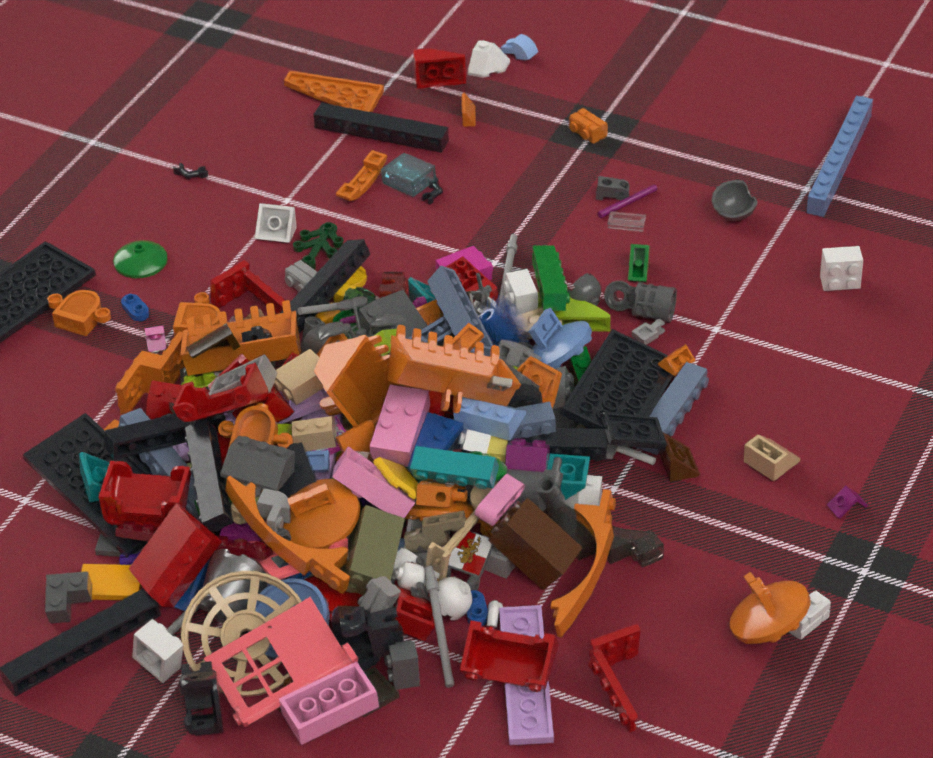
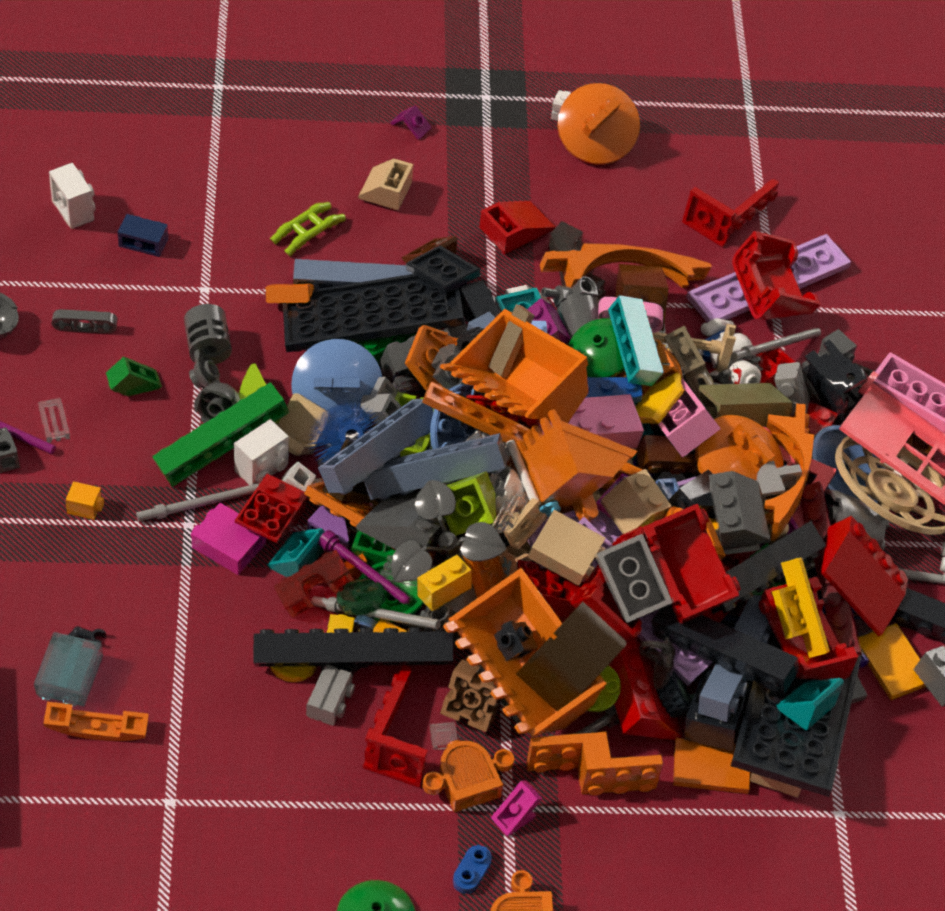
camera: 125 degrees left, 10 degrees up
white slope [255,203,297,243] -> none
dark green plant [293,222,344,269] -> none
dark grey plant [466,273,494,311] -> none
light grey plate [632,319,665,345] -> none
none -> dark grey beam [51,309,118,334]
none -> light orange brick [66,481,104,520]
none -> dark blue brick [117,214,168,257]
none -> lime piece [270,202,346,257]
none -> yellow brick [417,555,472,611]
none -> red slope [479,201,556,254]
none -> yellow bracket [772,557,830,658]

